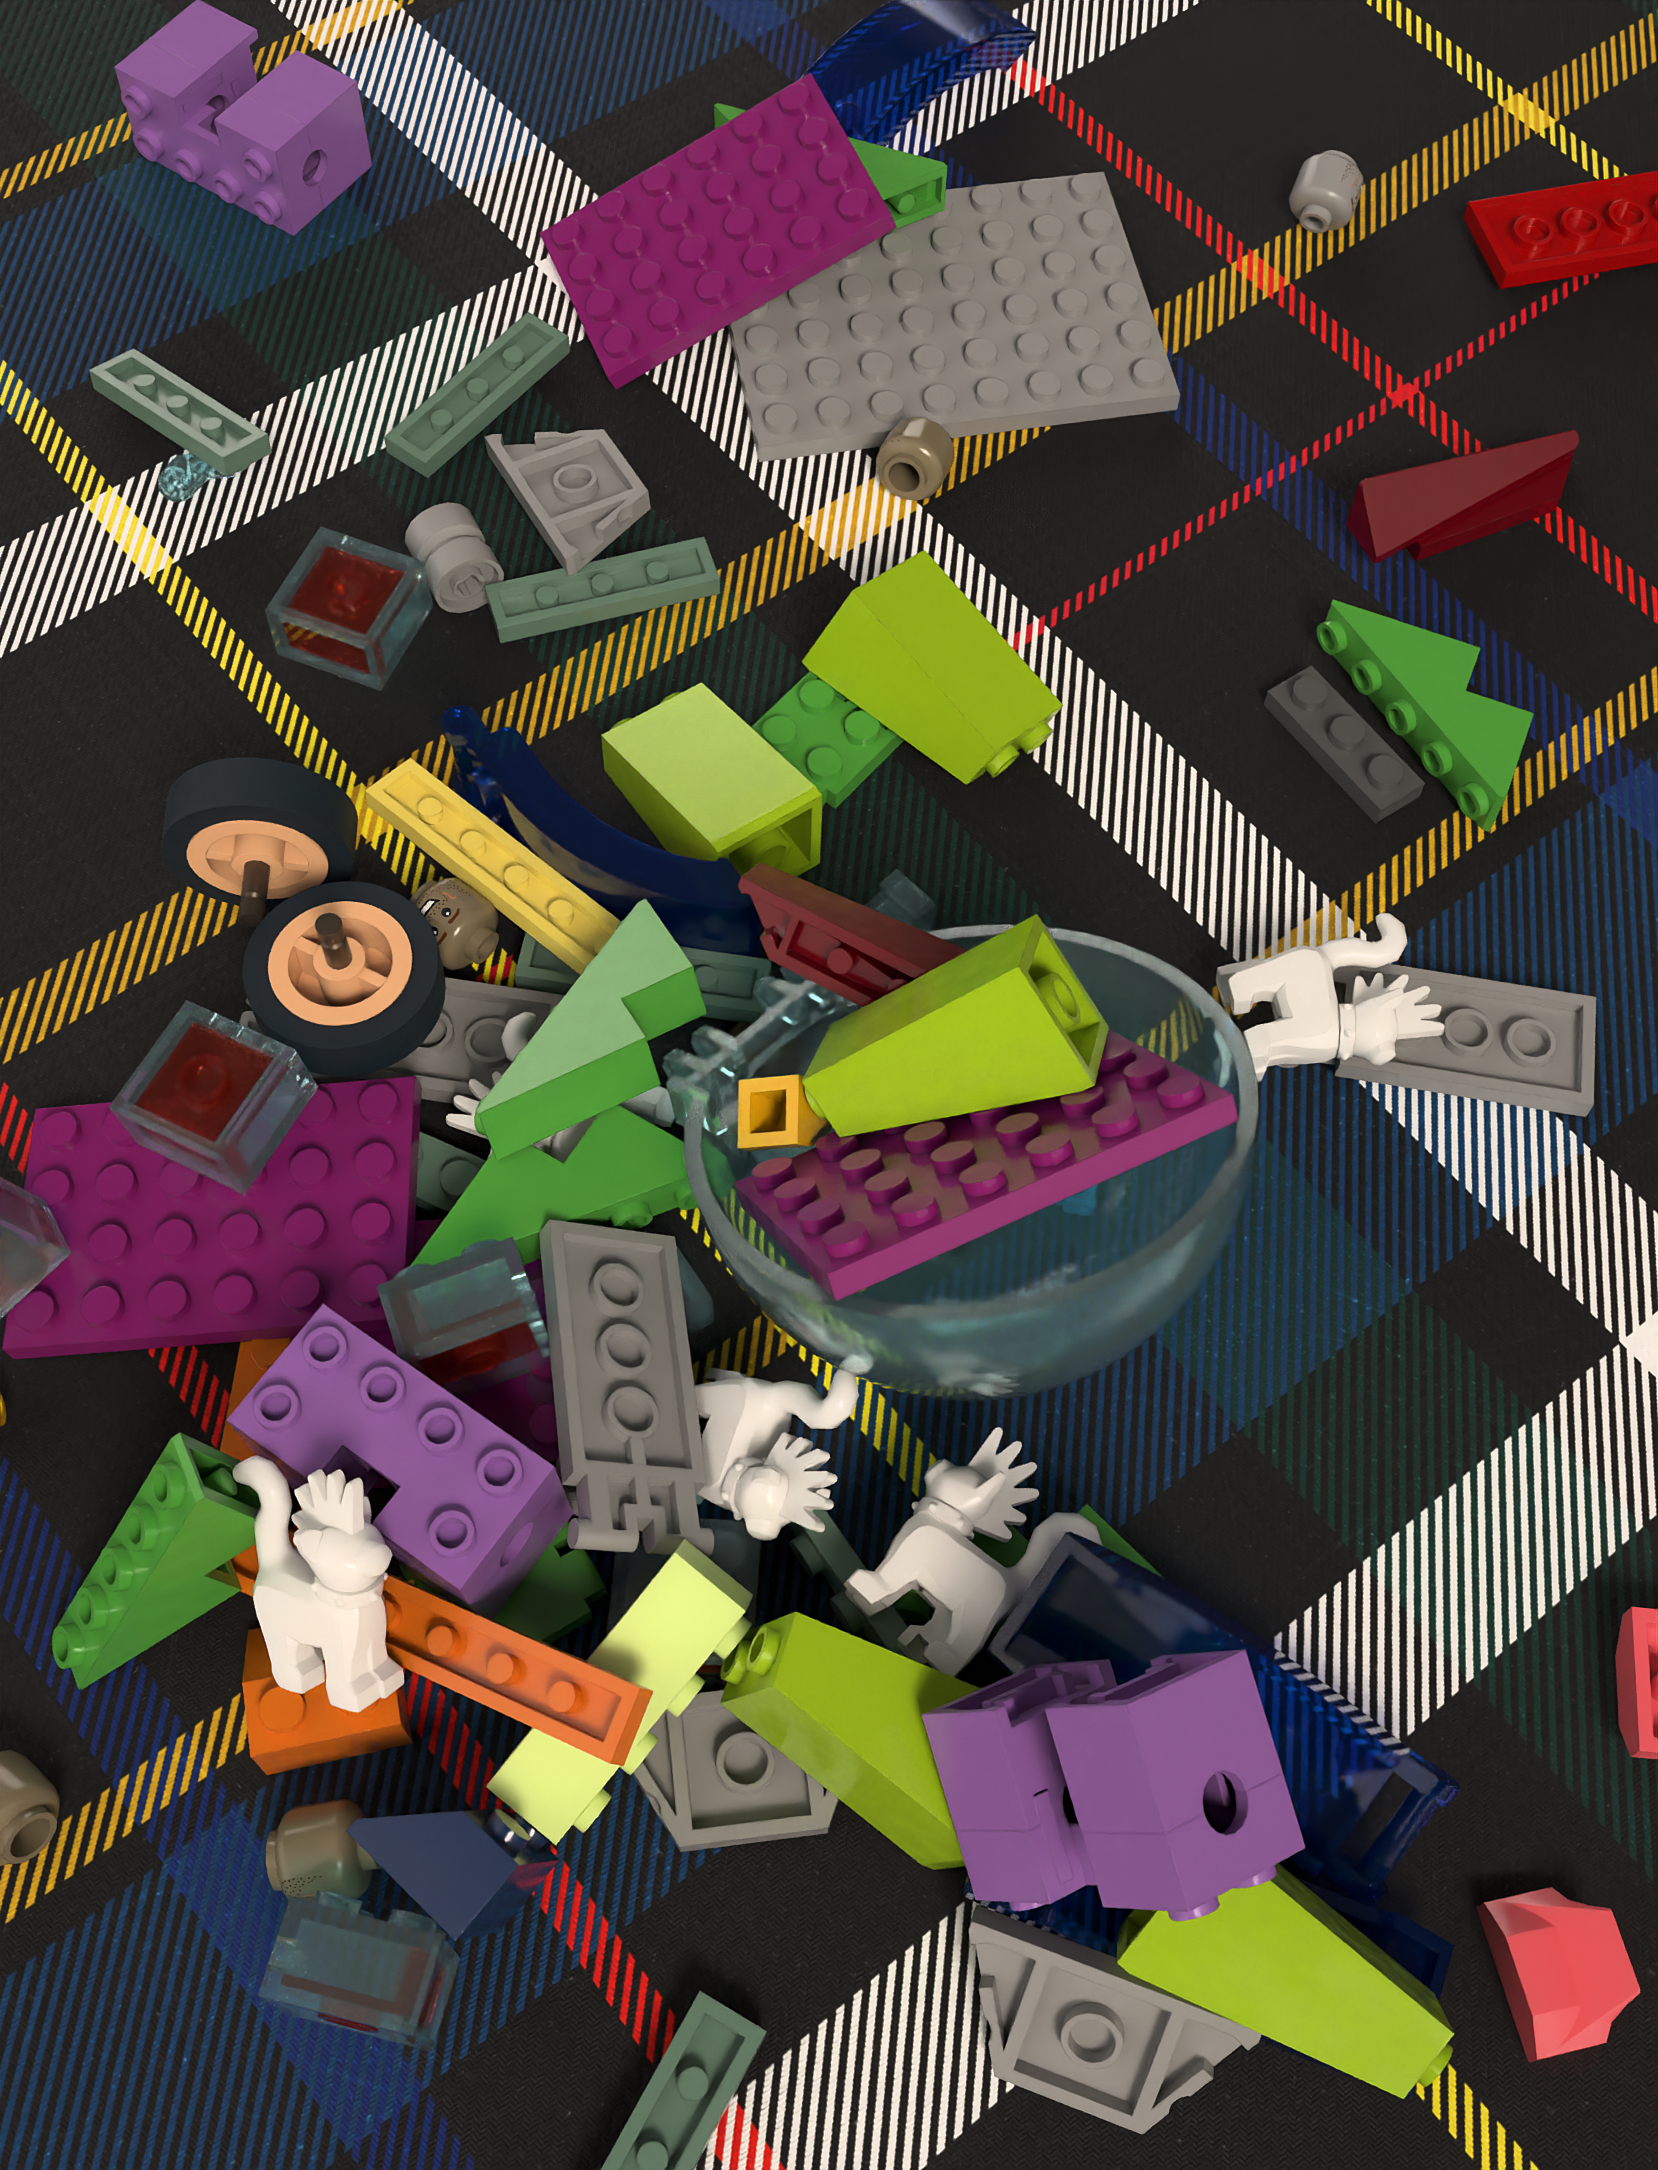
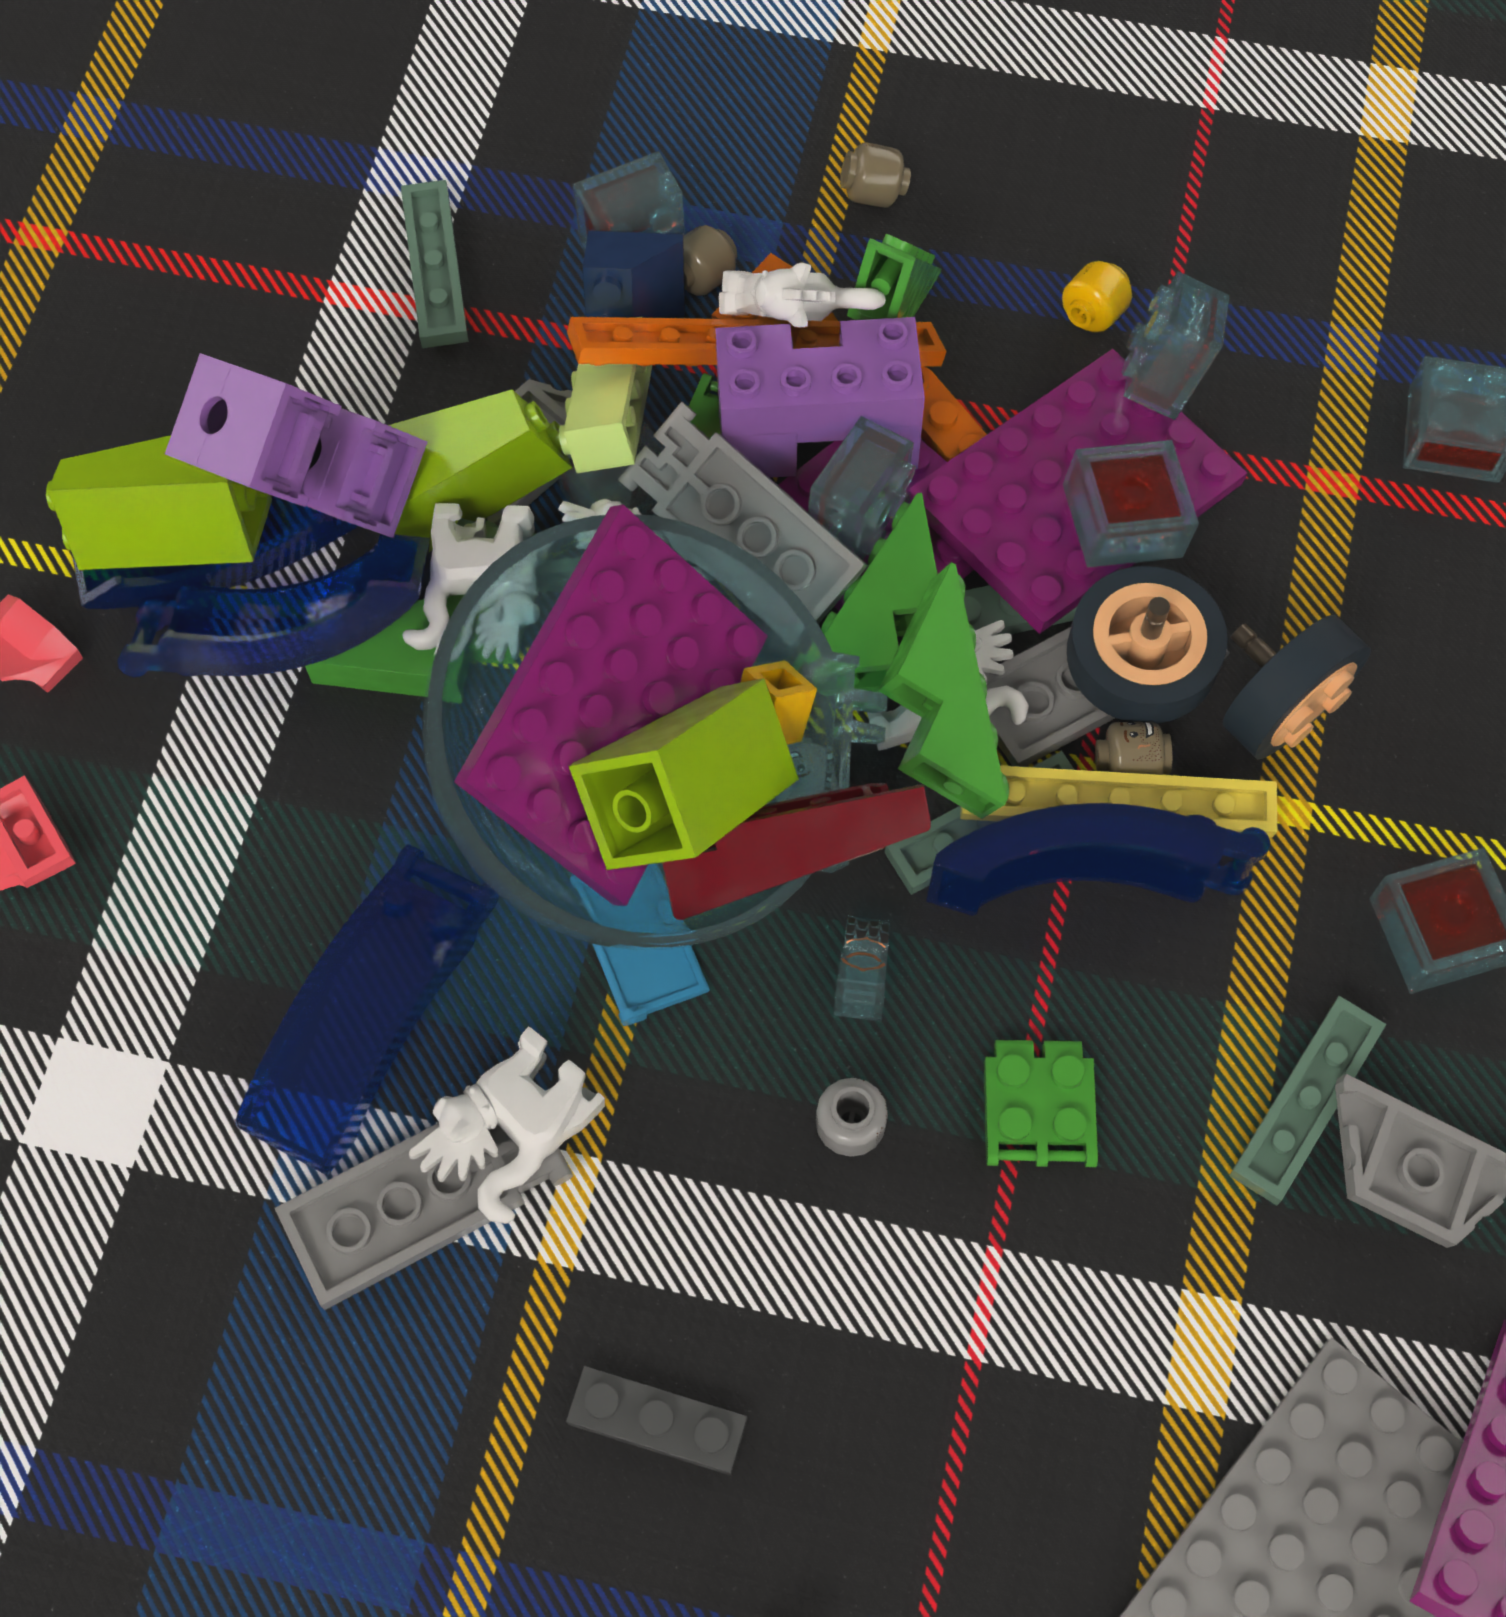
camera: 145 degrees right, 5 degrees up
light grey wheel [405,502,504,613] -> none
lime slope [601,682,823,919] -> none
lime slope [802,550,1064,785] -> none
dark tan head [876,417,955,501] -> none
bright green slope [1317,599,1534,832] -> none
none -> clear blue windscreen [235,844,500,1176]
none -> light grey head [816,1078,888,1157]

